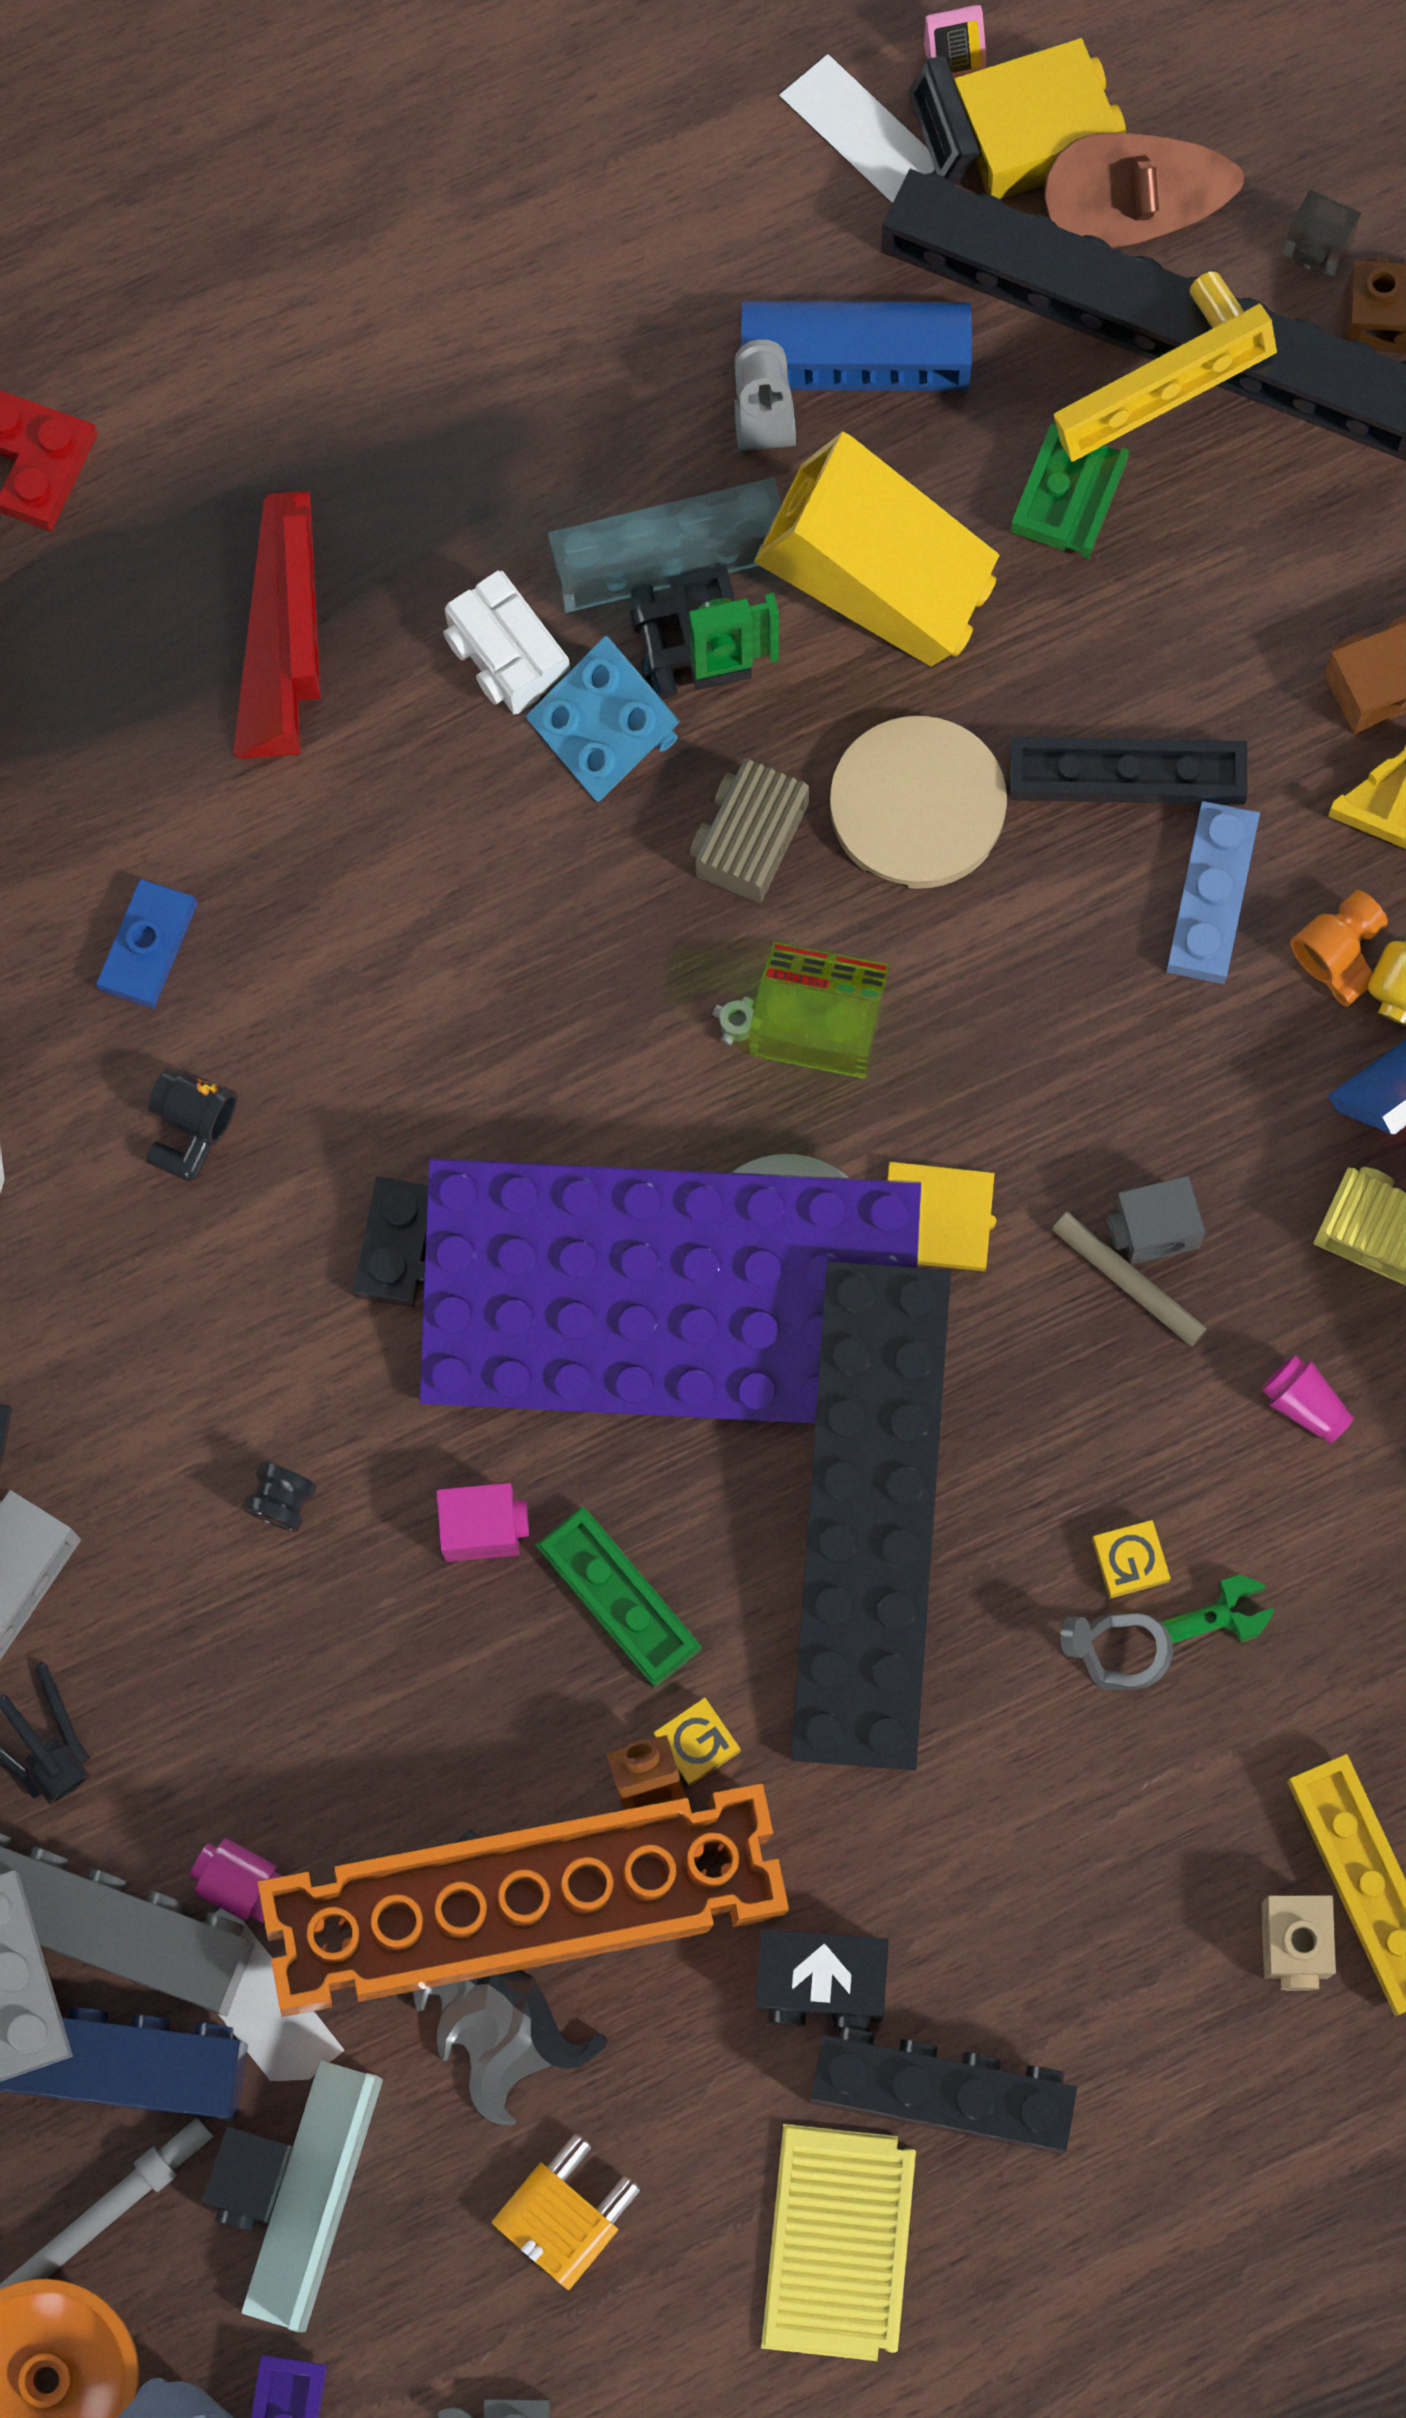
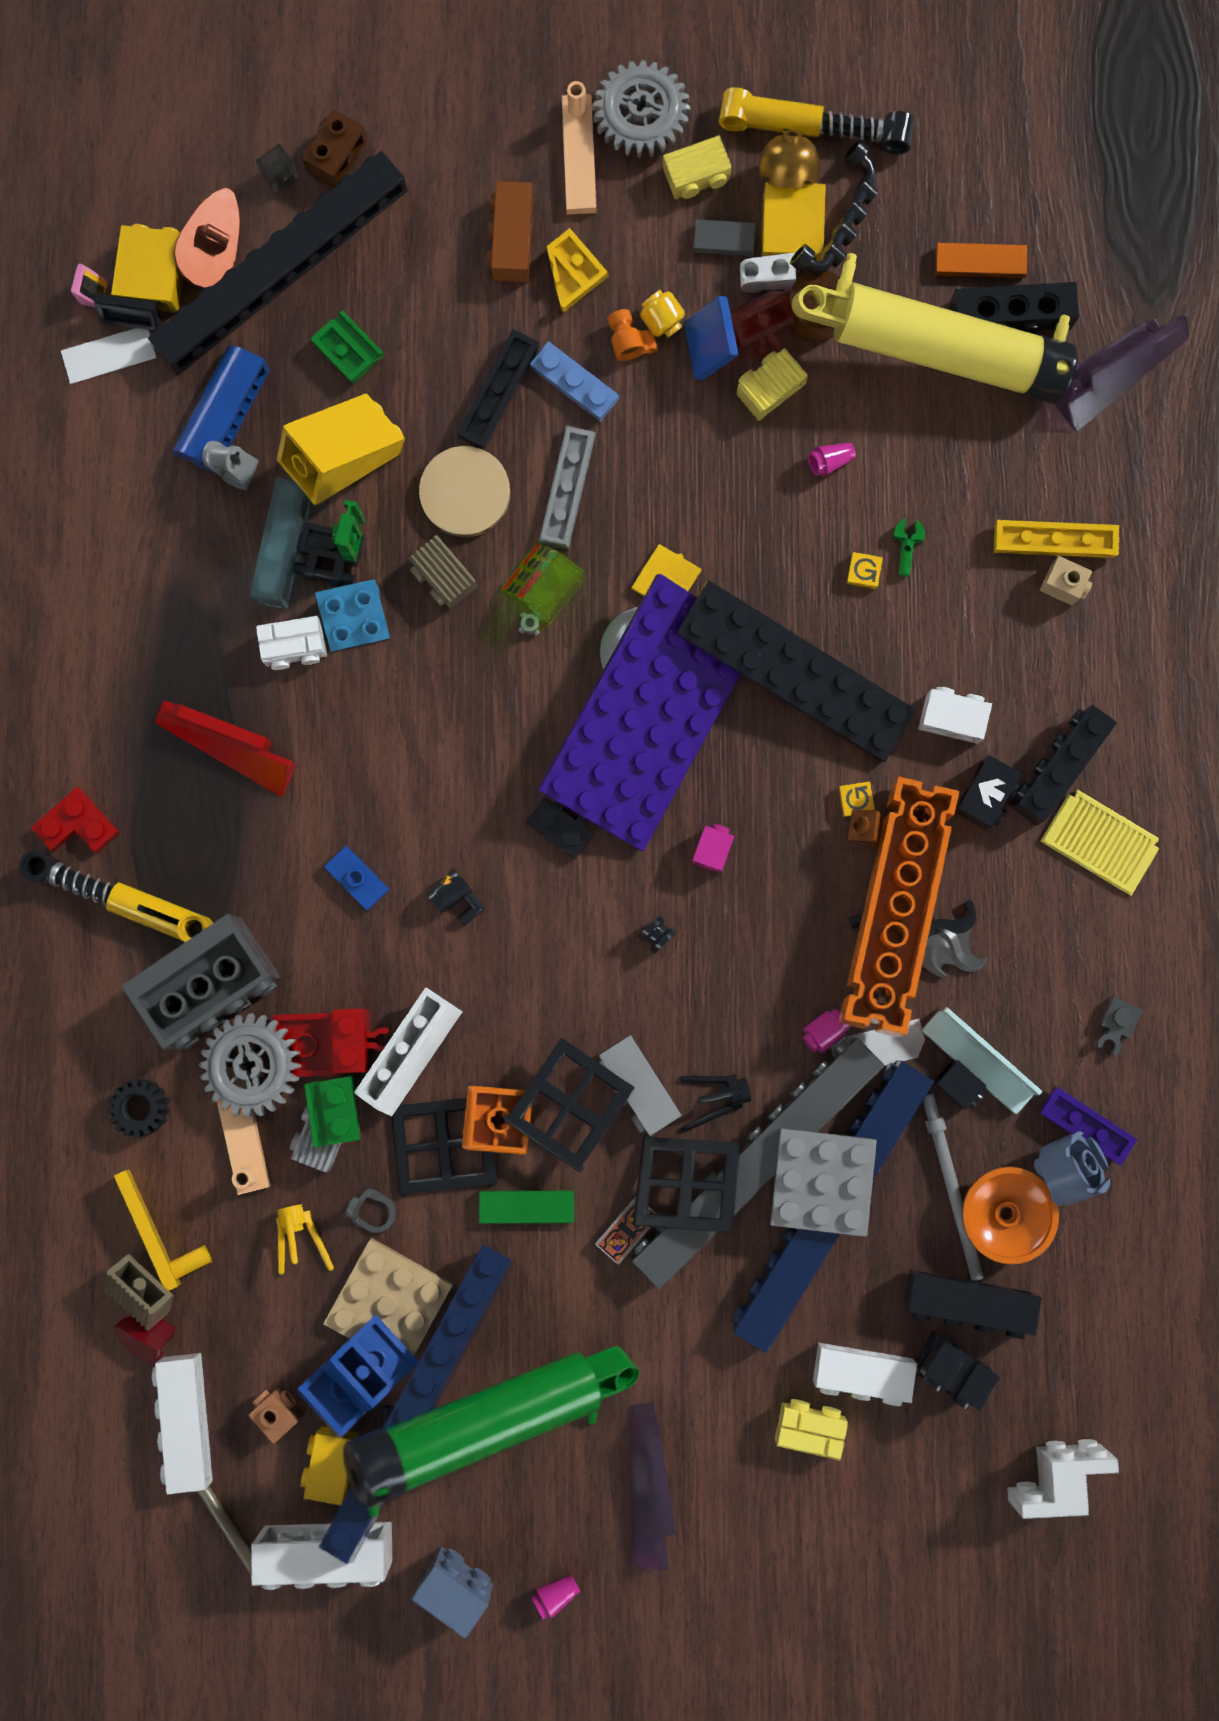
camera: 65 degrees left, 10 degrees up
light orange piece [491,2134,640,2290] -> none
green tile [535,1506,702,1689] -> none
dark tan bar [1052,1212,1207,1347] -> none
yellow piece [1053,272,1277,462] -> none
dark grey piece [1060,1612,1173,1690] -> none
dark grey brick [1107,1176,1205,1265] -> none
none -> light grey tile [539,426,596,550]
none -> white brick [918,687,992,744]

